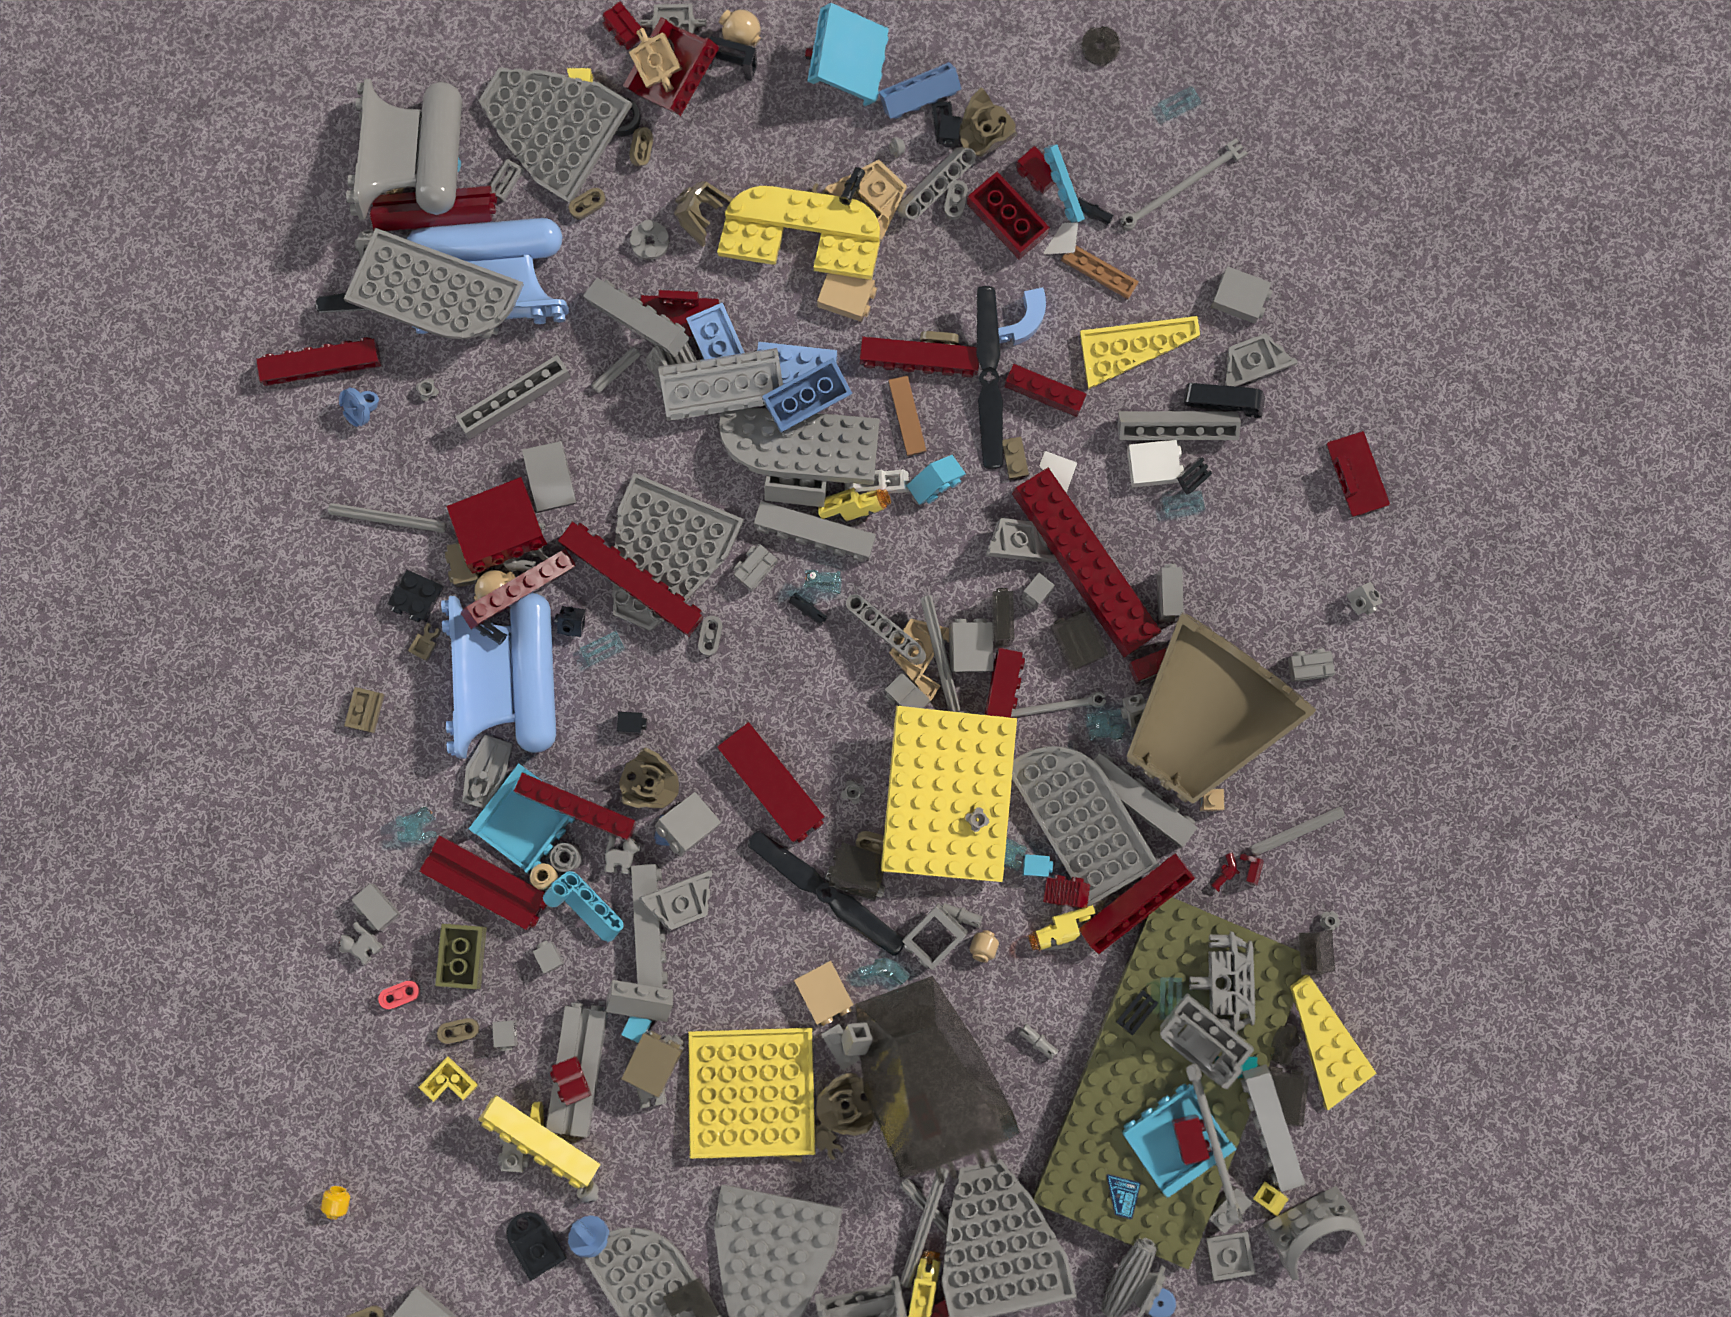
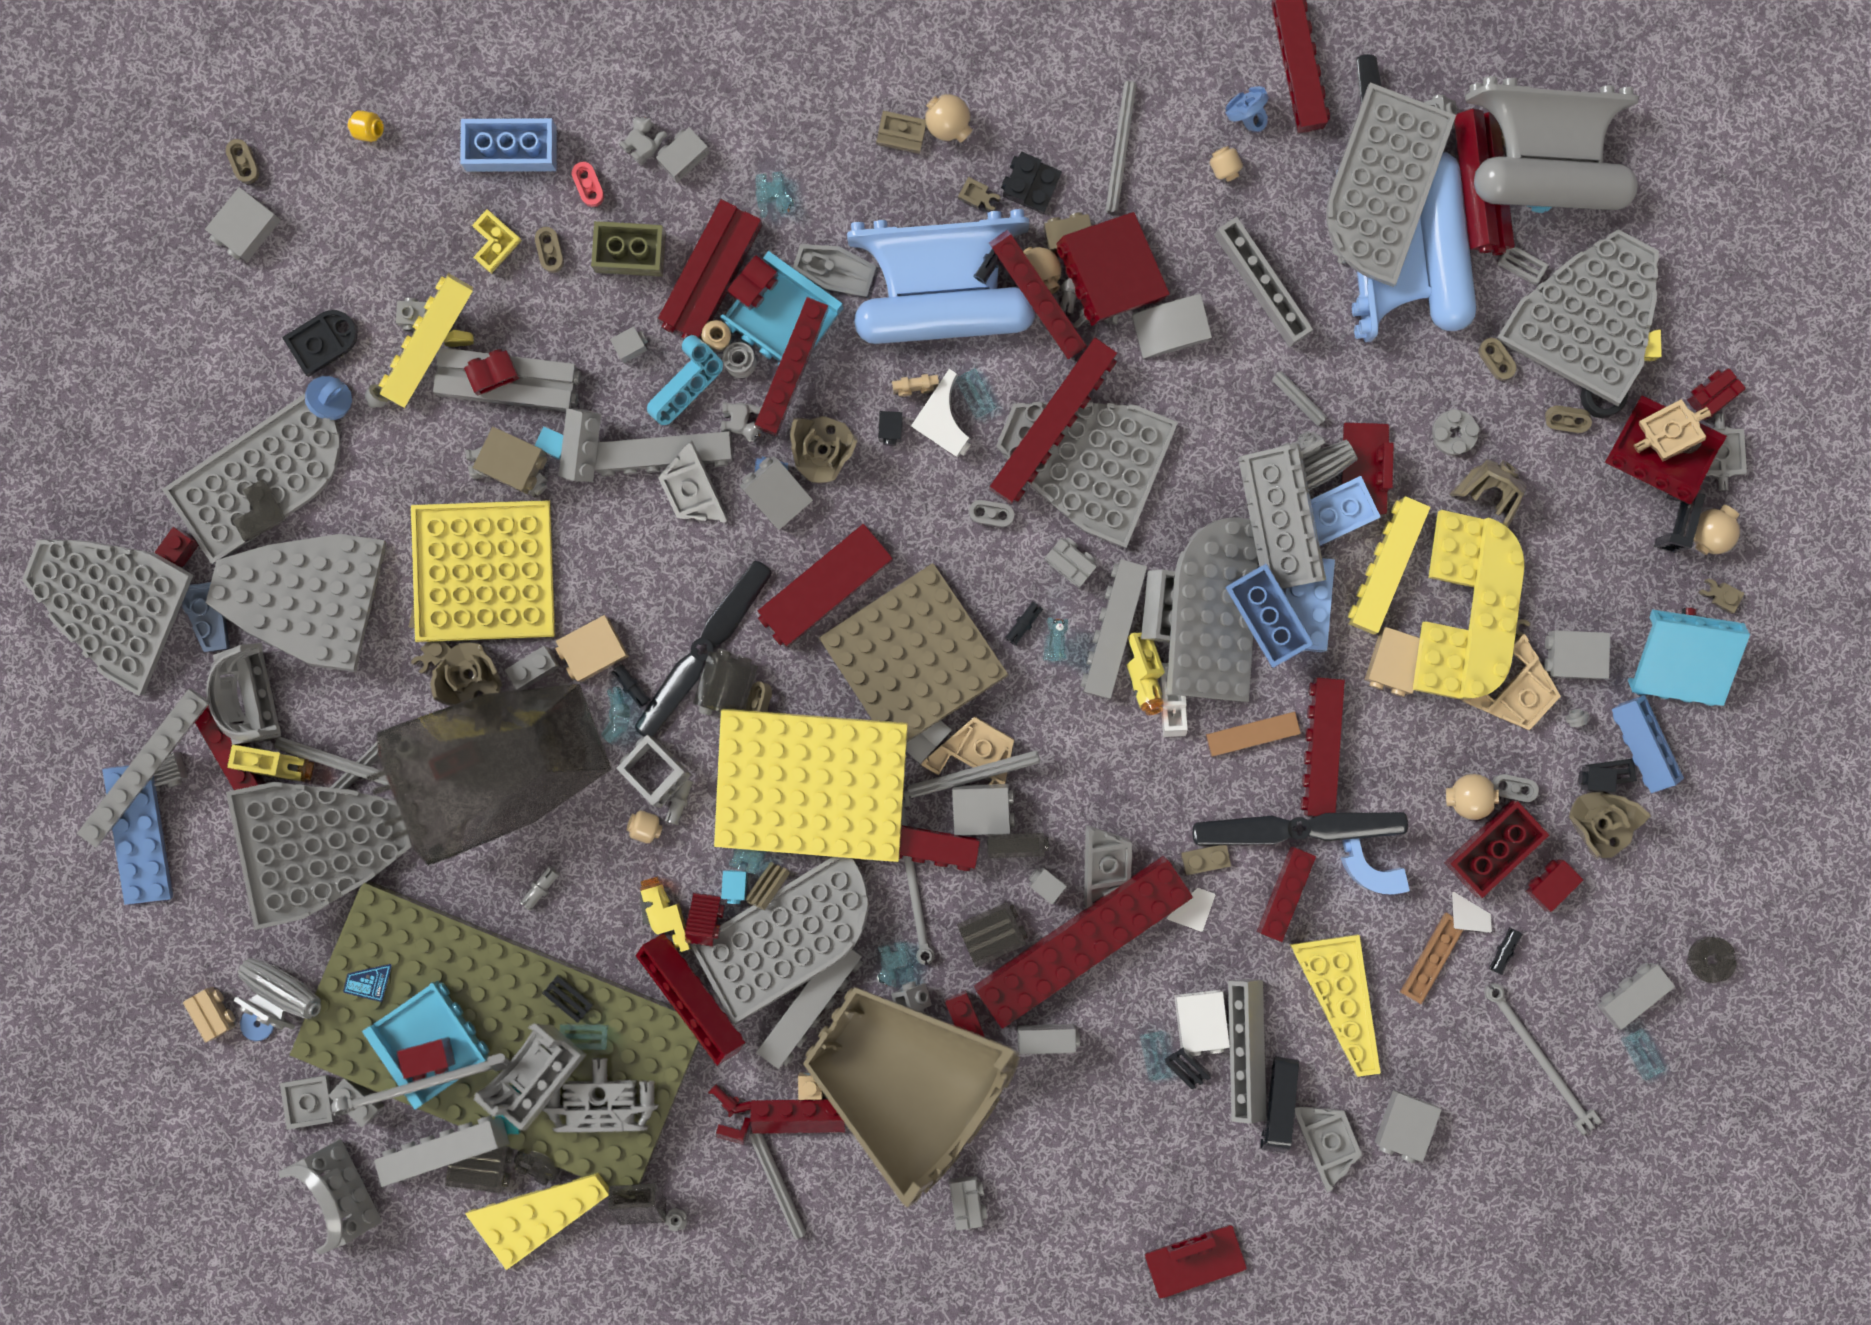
camera: 90 degrees right, 5 degrees up
light grey plate [416,378,439,401] -> none
light grey brick [492,1020,518,1051] -> none
black brick [554,606,586,637] -> none
light grey brick [583,278,689,357] -> none
black pin [839,167,866,205] -> none
light grey plate [841,780,865,804] -> none
light grey brick [841,1023,873,1056] -> none
light grey beam [846,594,926,665] -> none
light grey beam [897,148,976,220] -> none
medium azure brick [906,455,966,505] -> none
dark tan plate [920,331,960,345] -> none
light grey plate [965,807,989,832] -> none
medium azure plate [1043,144,1085,222] -> none
light yellow brick [1253,1182,1289,1216] -> none
light grey brick [1346,582,1383,615] -> none
none -> light blue brick [460,118,557,172]
none -> black pin [611,664,651,708]
none -> dark red brick [727,255,779,310]
none -> dark tan tile [745,862,790,910]
none -> dark red brick [750,1099,845,1134]
none -> dark tan plate [819,563,1009,742]
none -> tan plate [892,374,939,397]
none -> white arch [911,369,971,457]
none -> tan brick [925,94,973,143]
none -> tan head [1210,146,1243,182]
none -> light yellow brick [1348,496,1430,635]
none -> tan brick [1446,774,1499,820]
none -> light grey brick [1544,630,1610,680]
none -> light grey brick [1597,963,1675,1030]
none -> dark tan plate [1699,579,1745,614]

